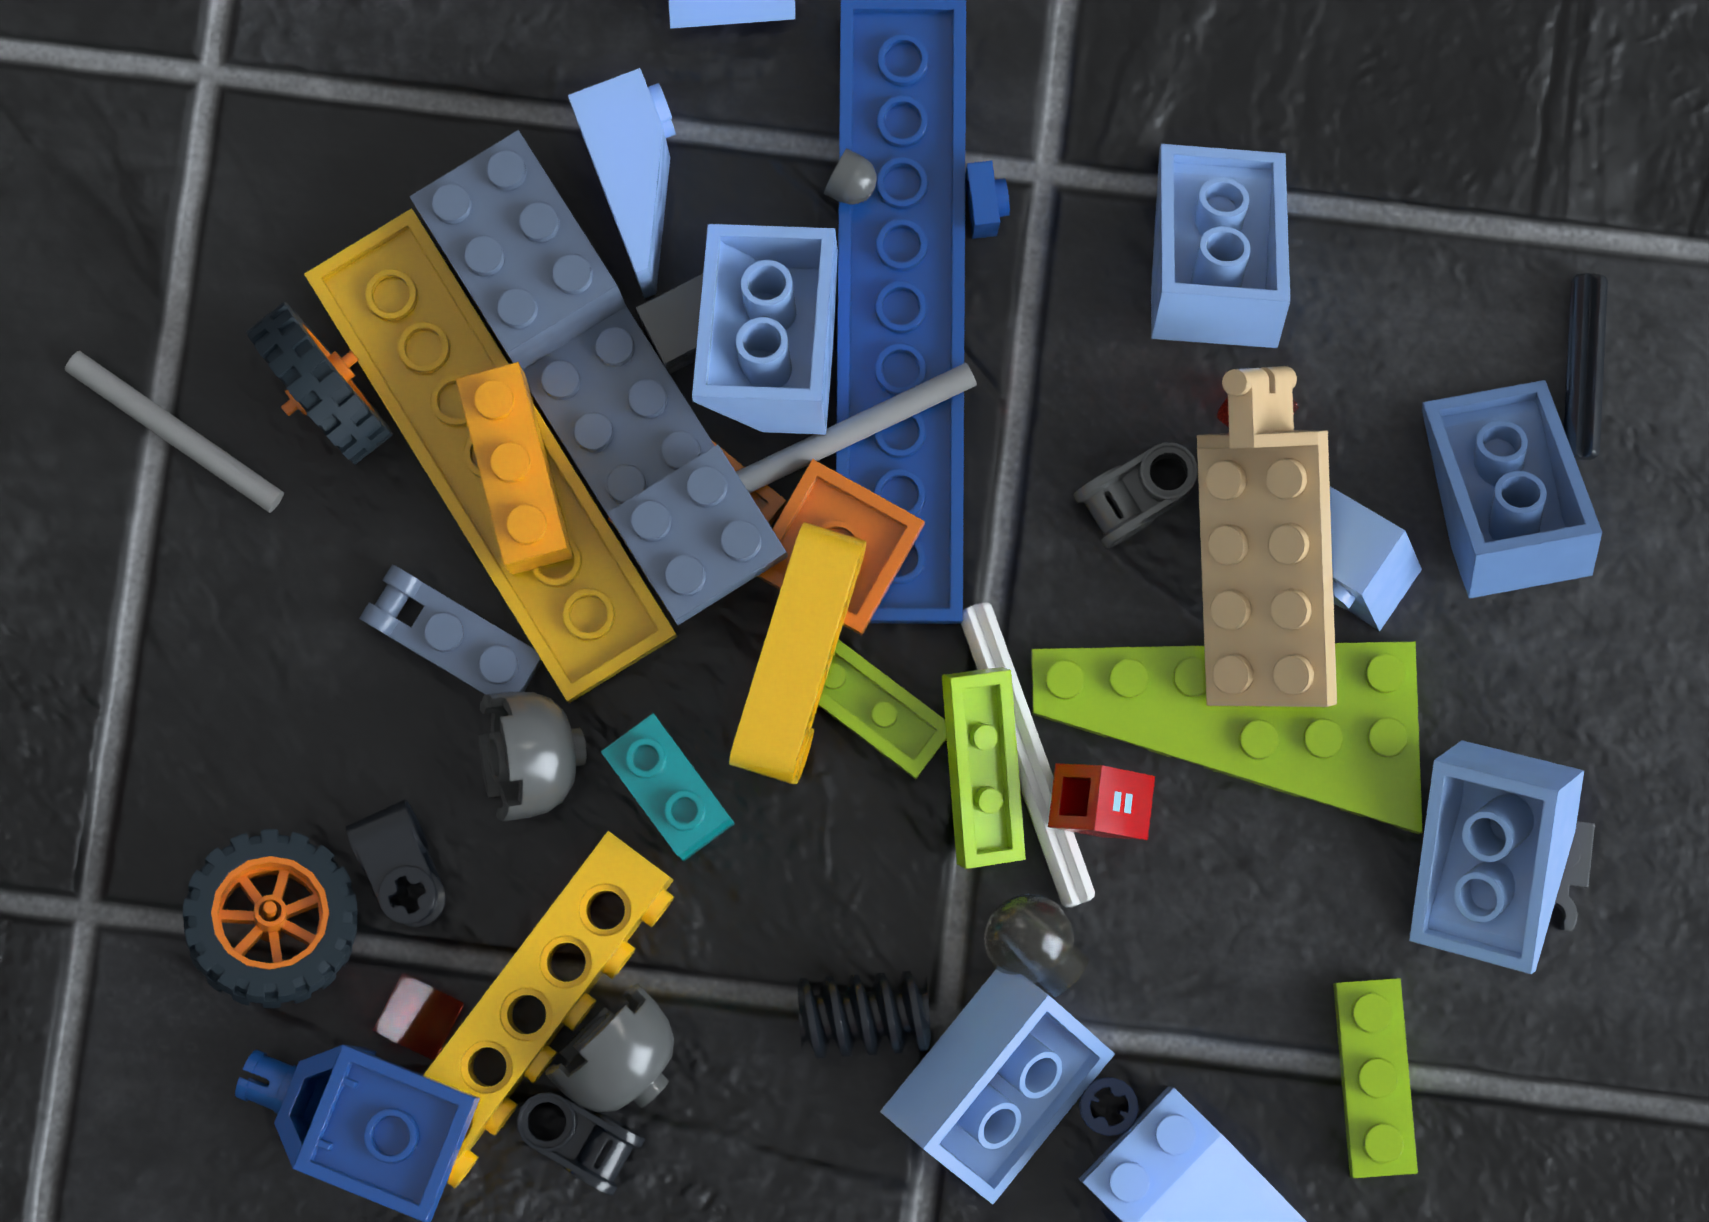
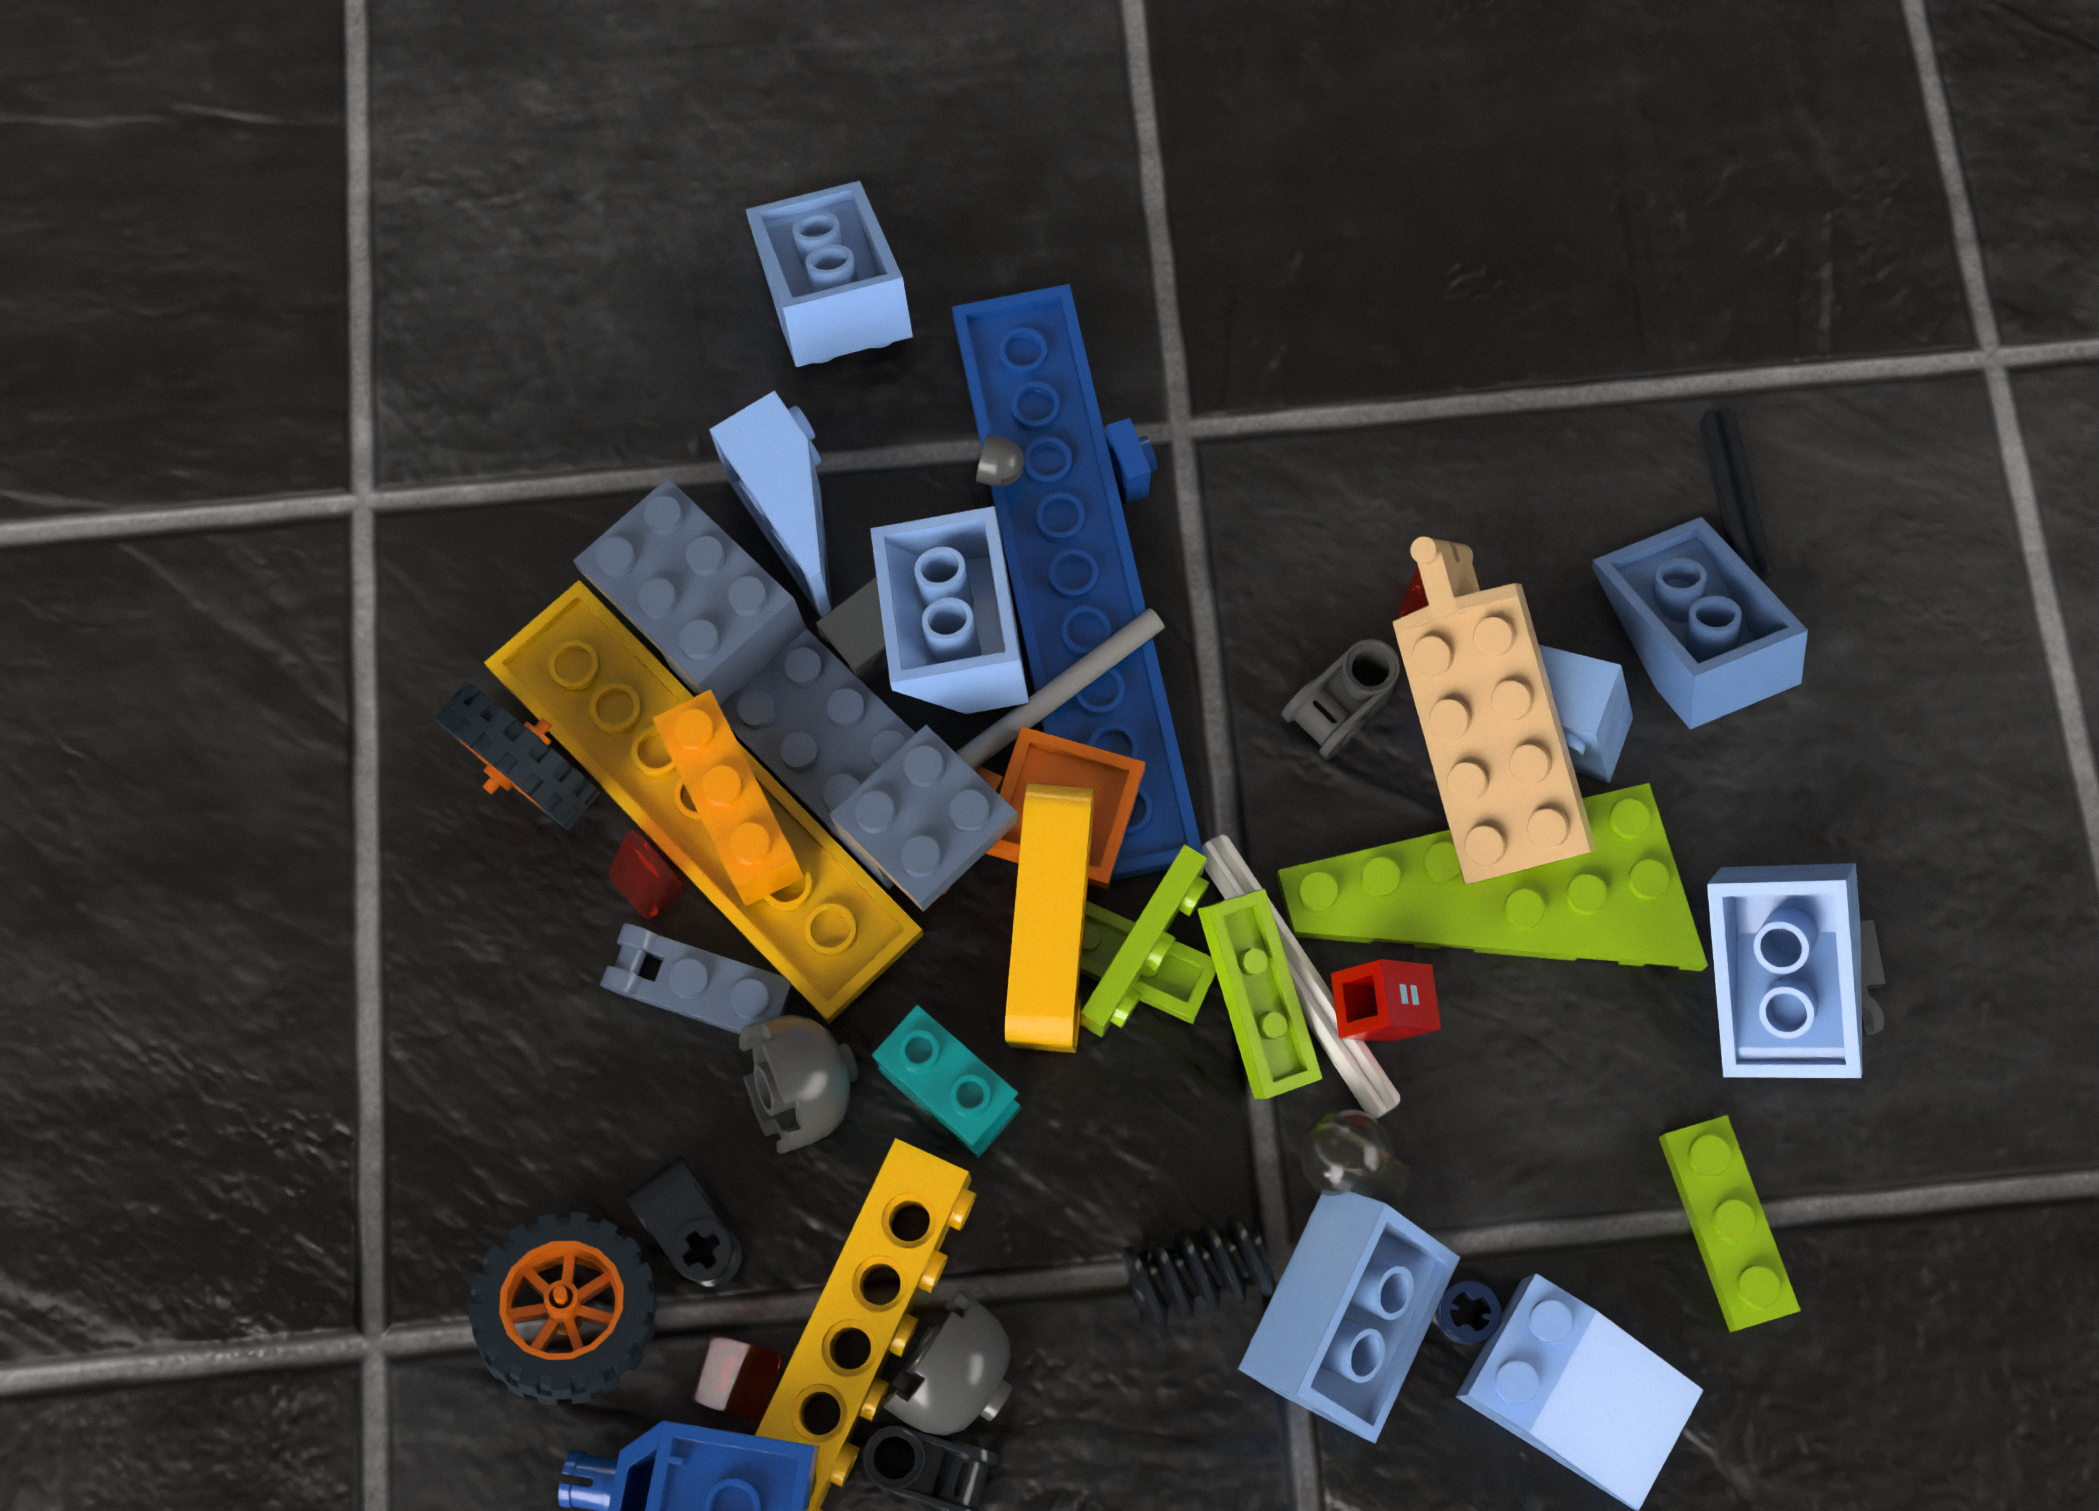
camera: 15 degrees left, 10 degrees down
light grey bar [65,351,284,513] -> none
light blue slope [1151,144,1290,348] -> none
none -> clear red slope [609,830,684,920]
none -> lime plate [1079,844,1210,1038]

